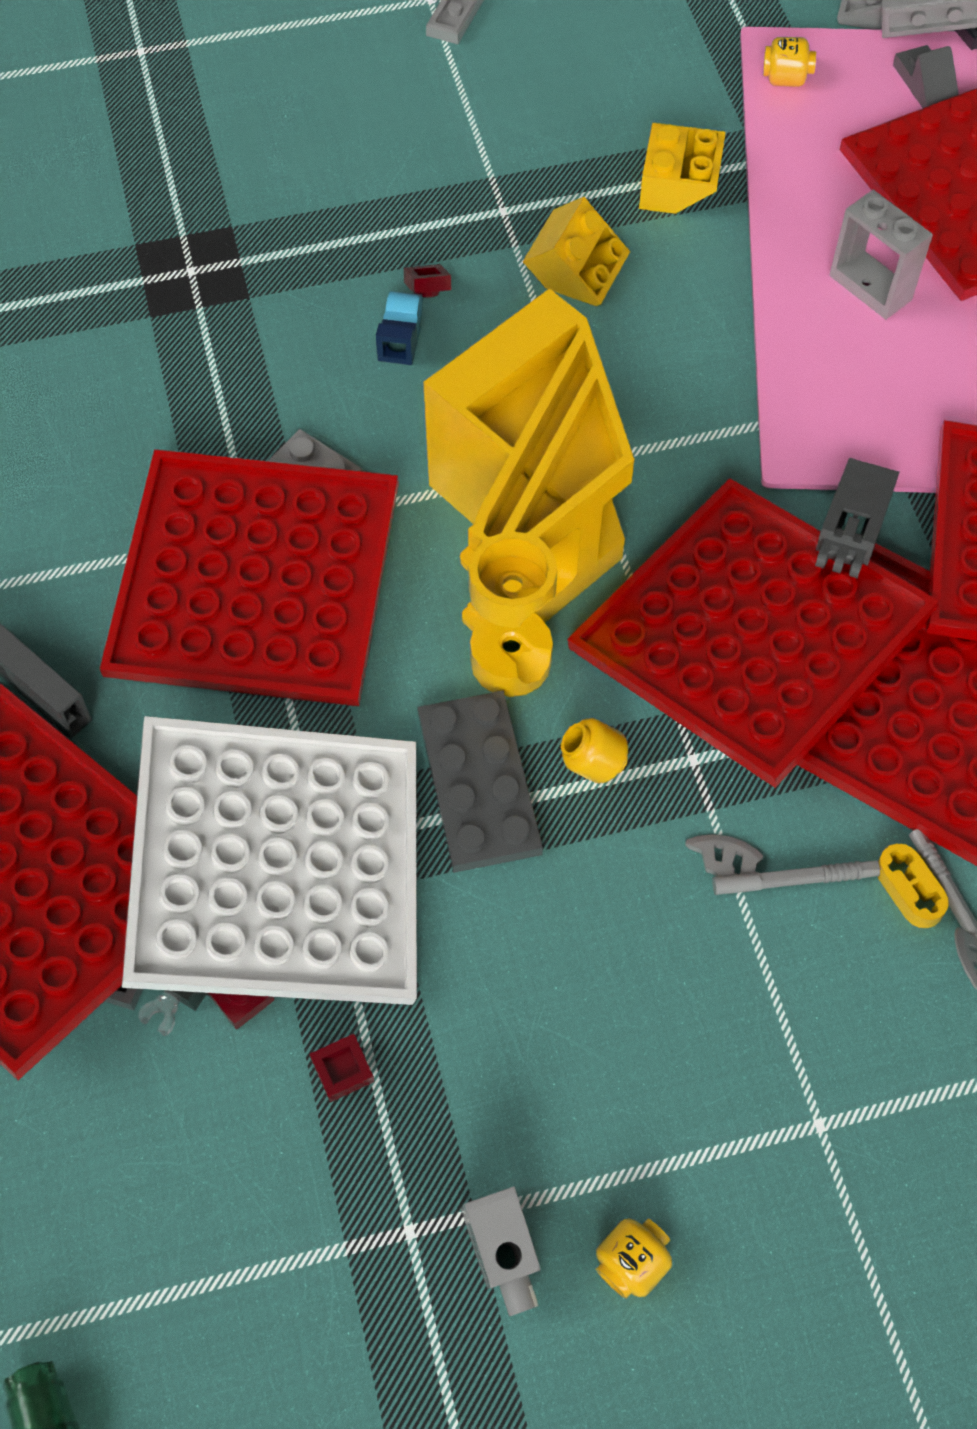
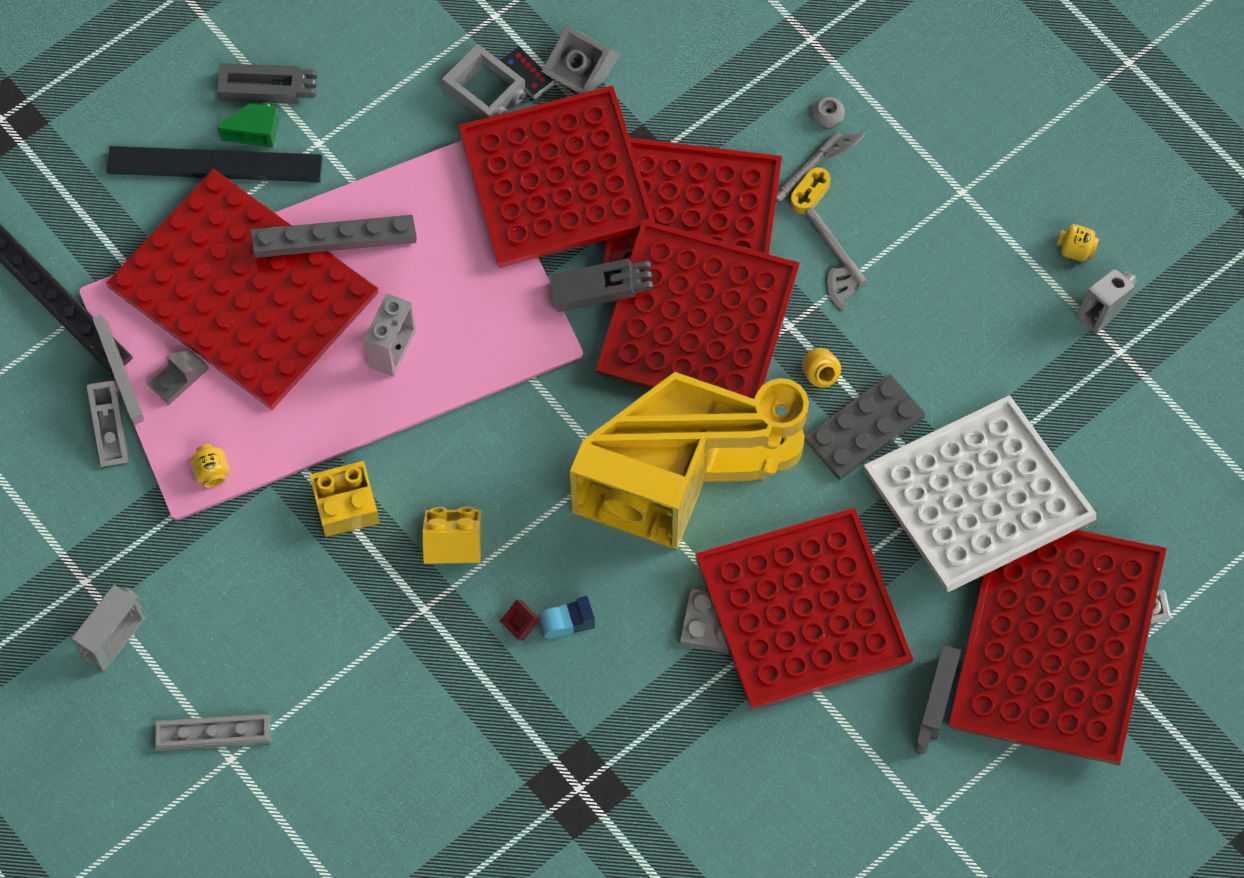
camera: 115 degrees left, 5 degrees up
dark red plate [309,1033,375,1102] -> none

